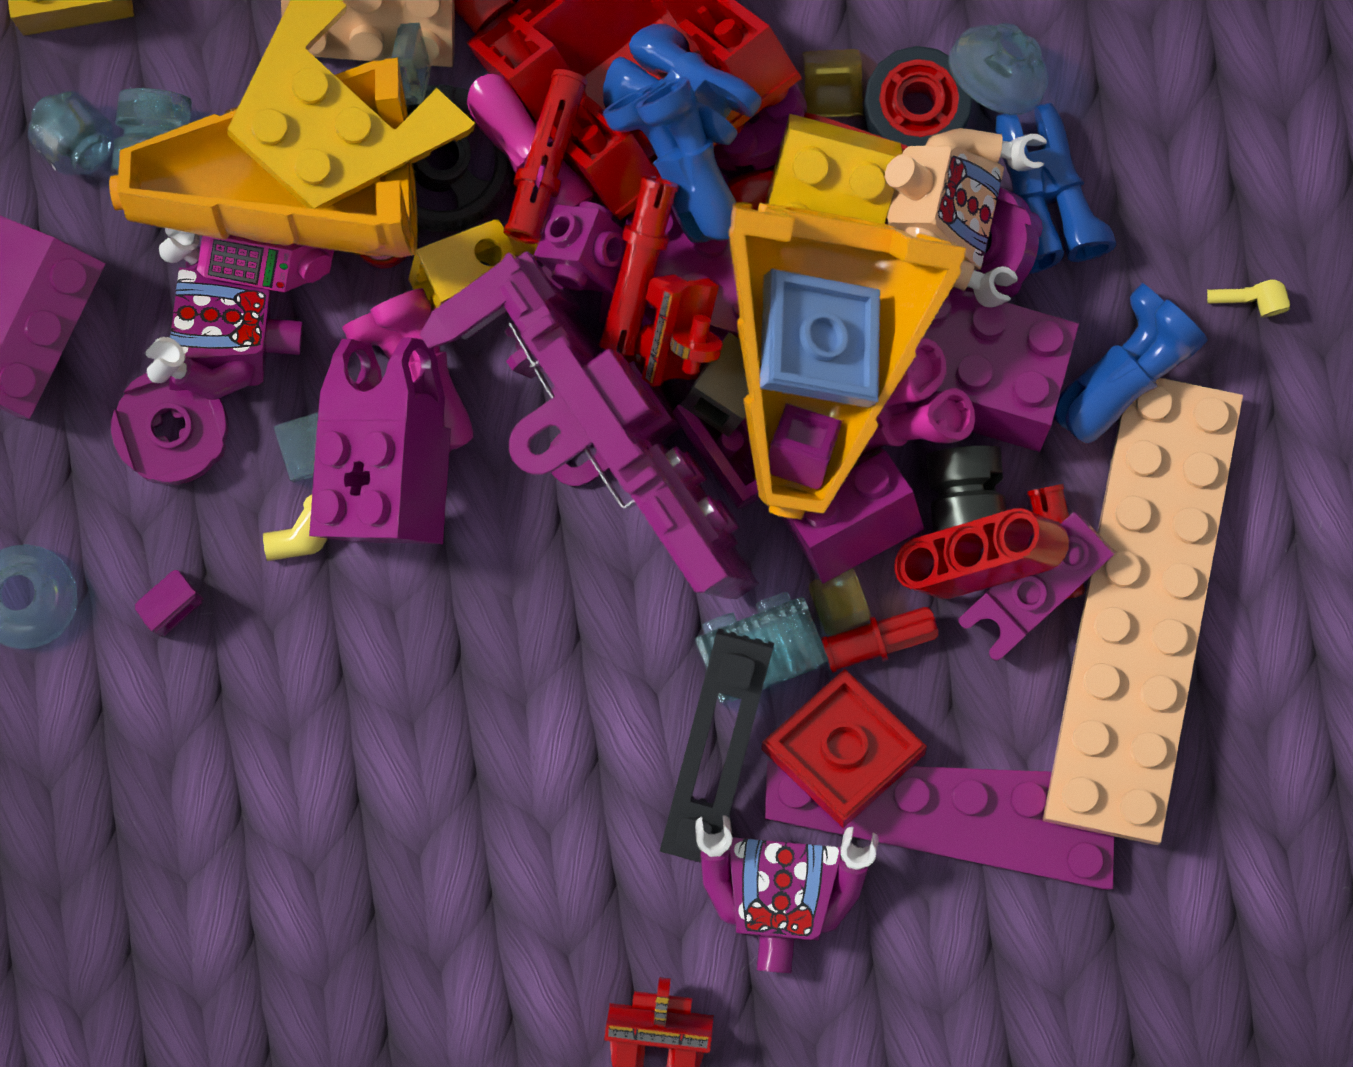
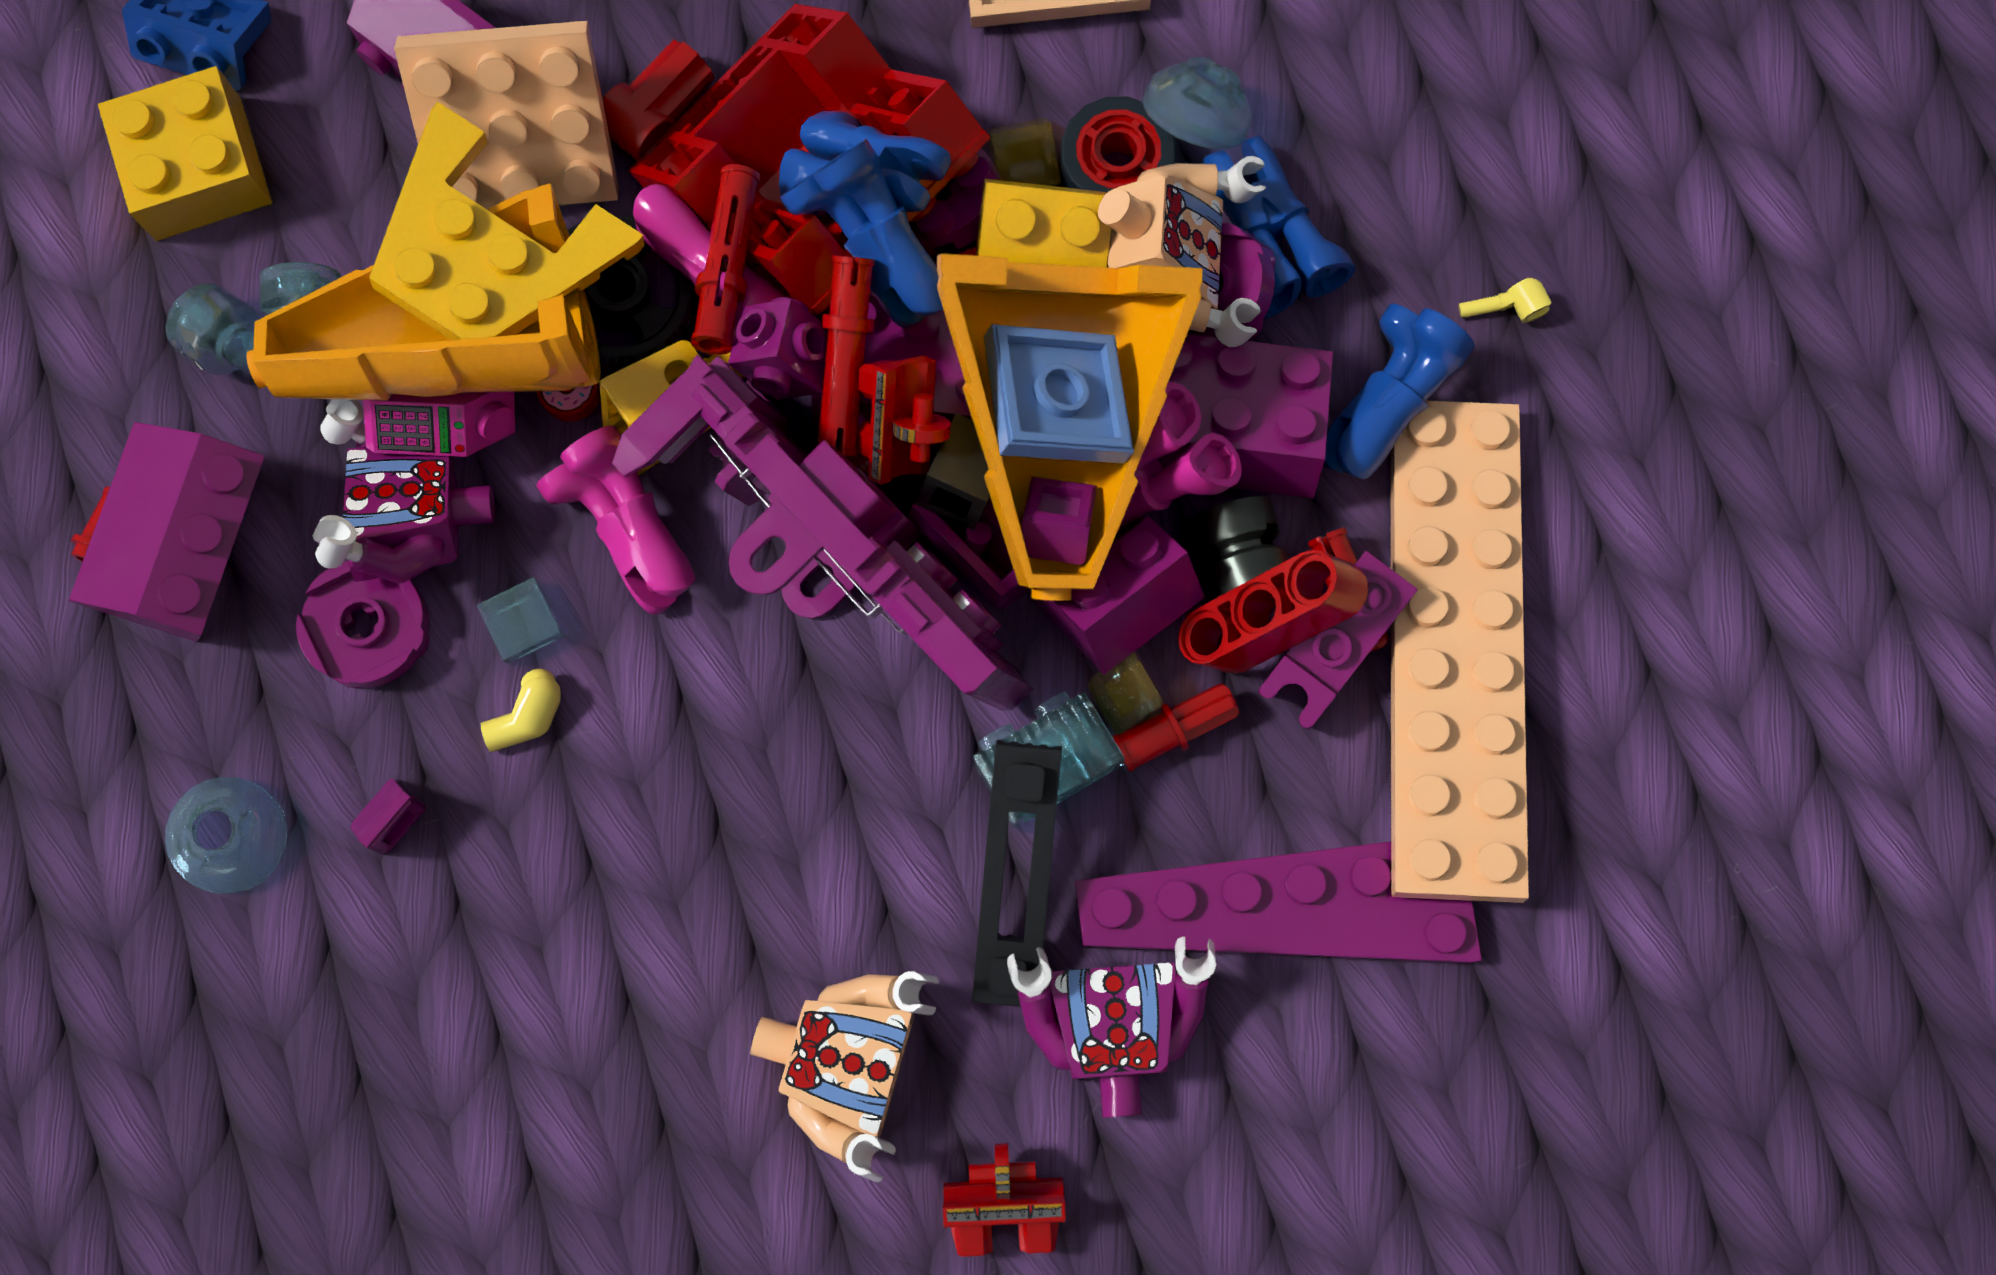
camera: 10 degrees left, 5 degrees down
magenta brick [309,337,451,544] -> none
clear light blue tile [391,22,431,105] -> none
red tile [761,669,927,828] -> none
none -> torso [750,971,939,1182]

